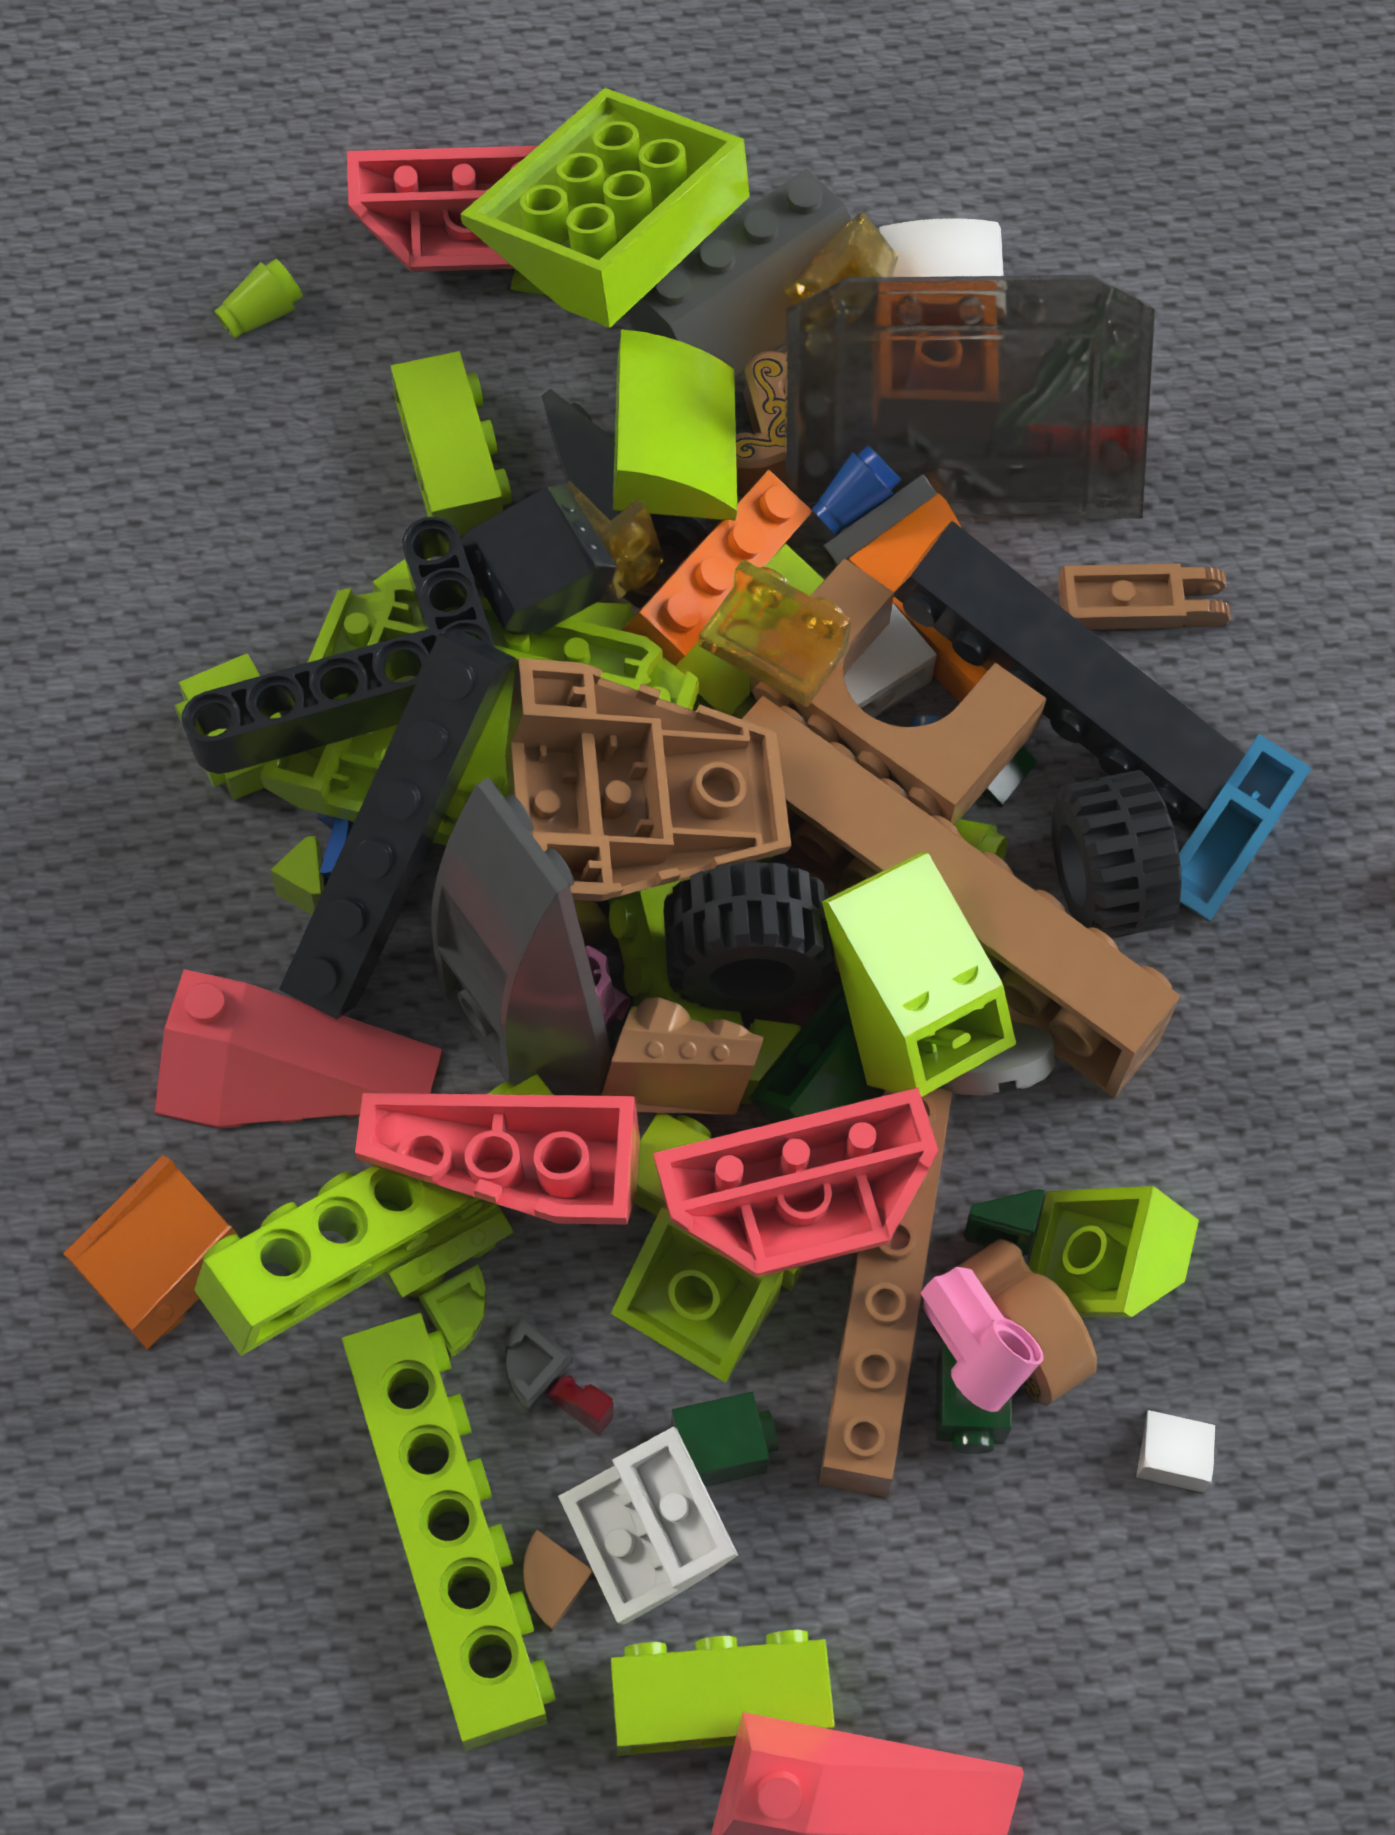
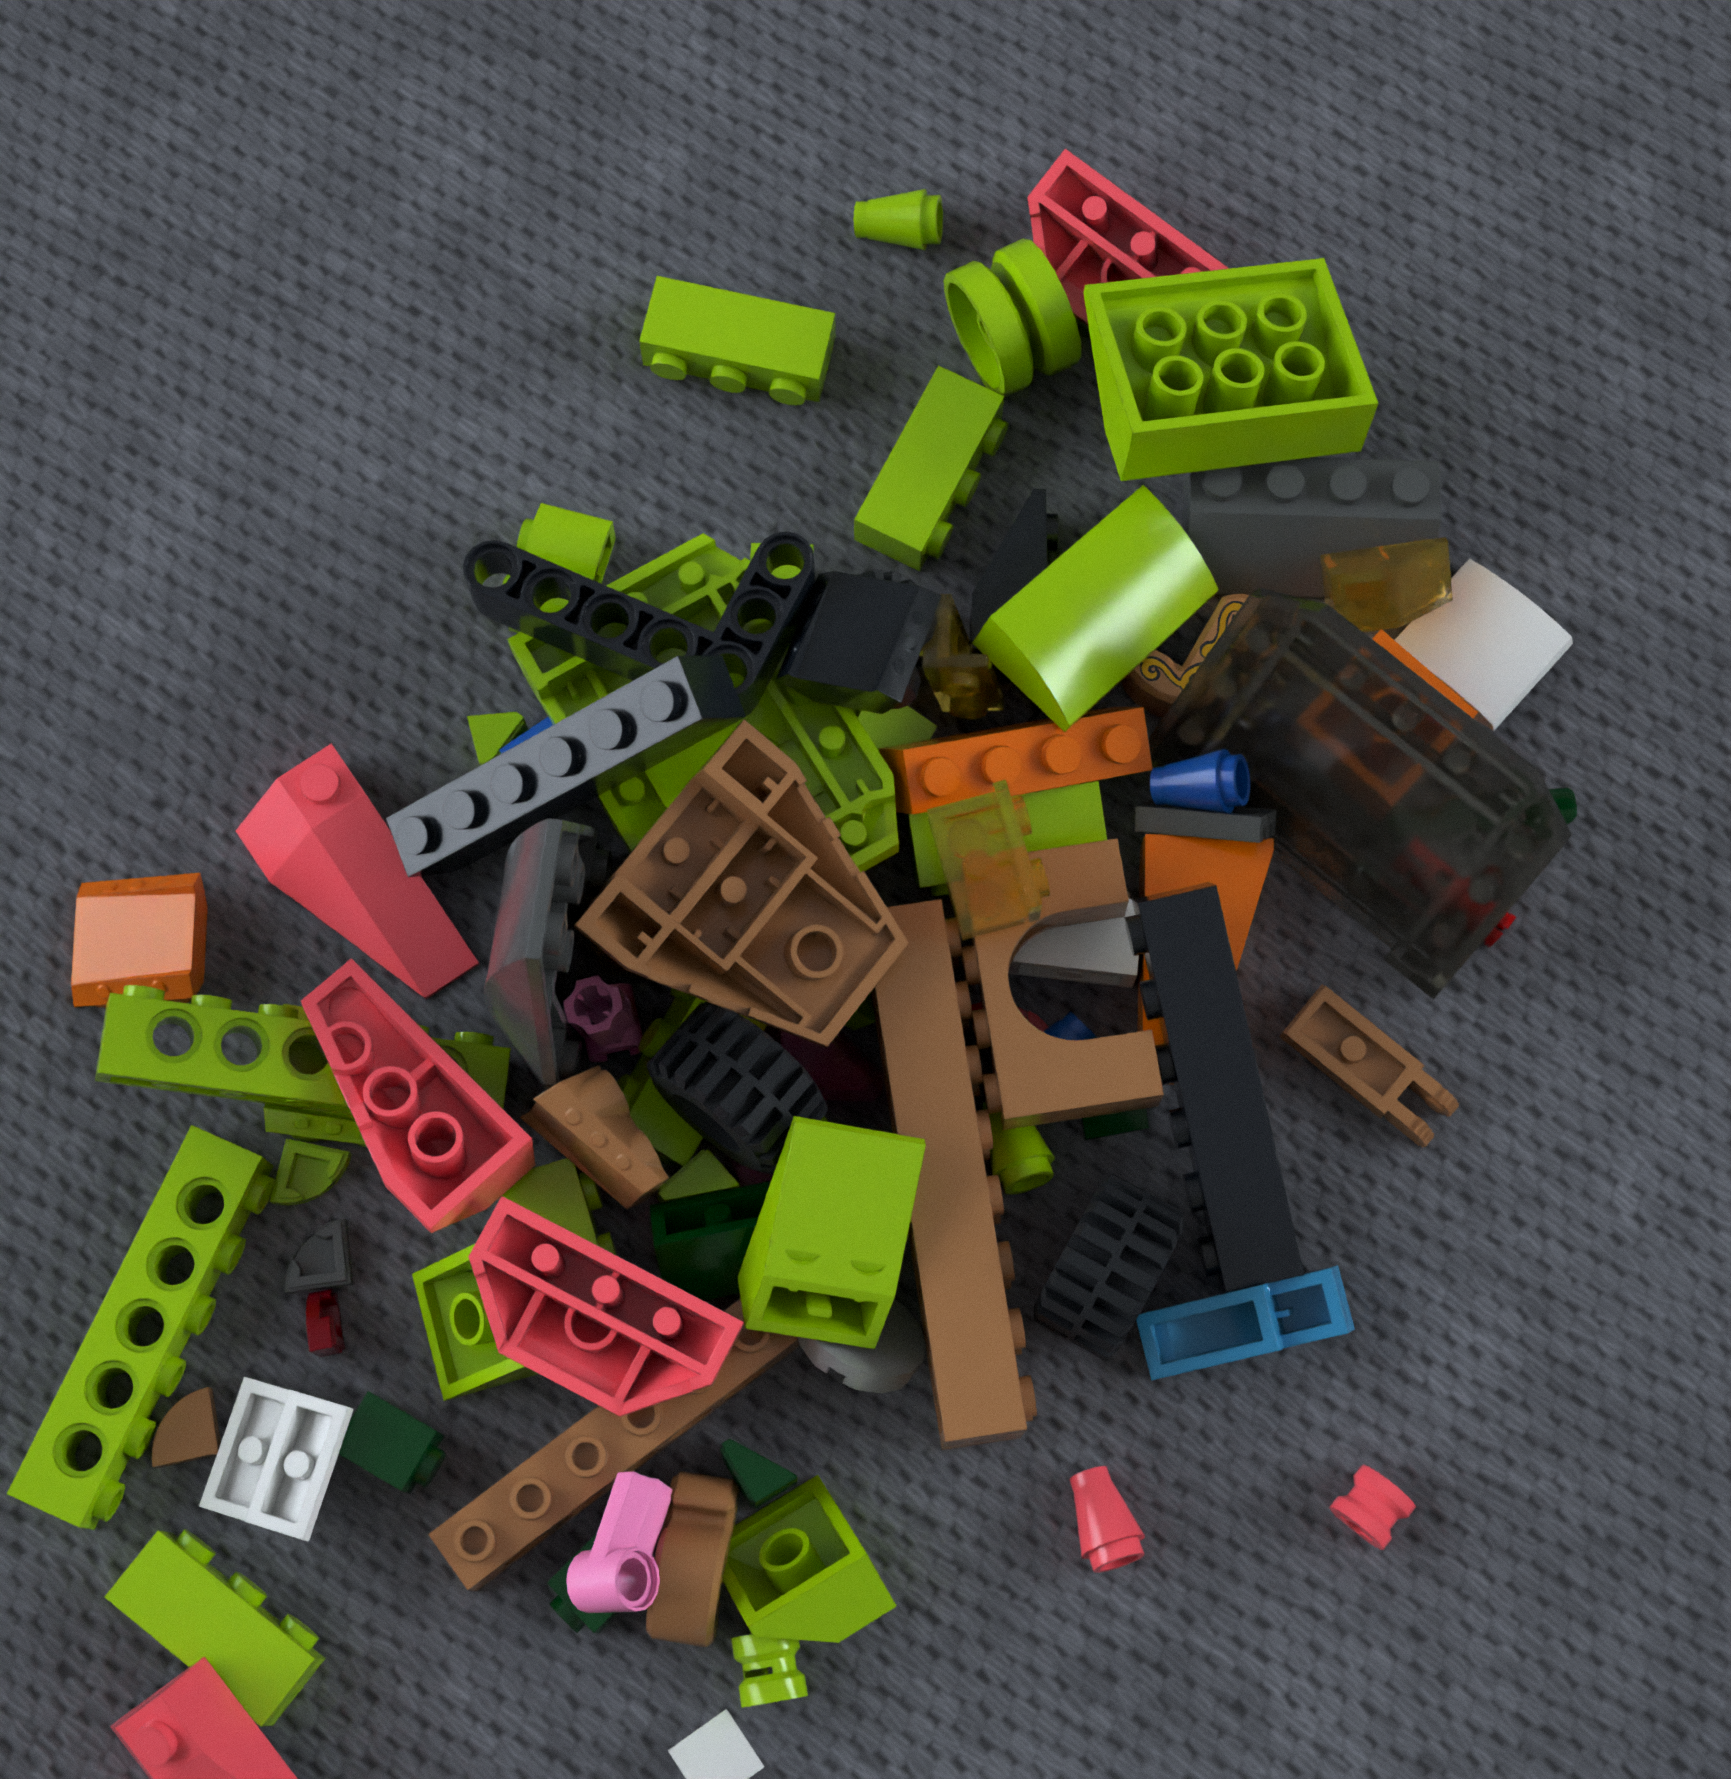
camera: 45 degrees right, 10 degrees up
none -> lime brick [639,276,836,405]
none -> lime wheel [731,1634,808,1708]
none -> lime wheel [943,238,1082,397]
none -> coral cone [1069,1466,1145,1573]

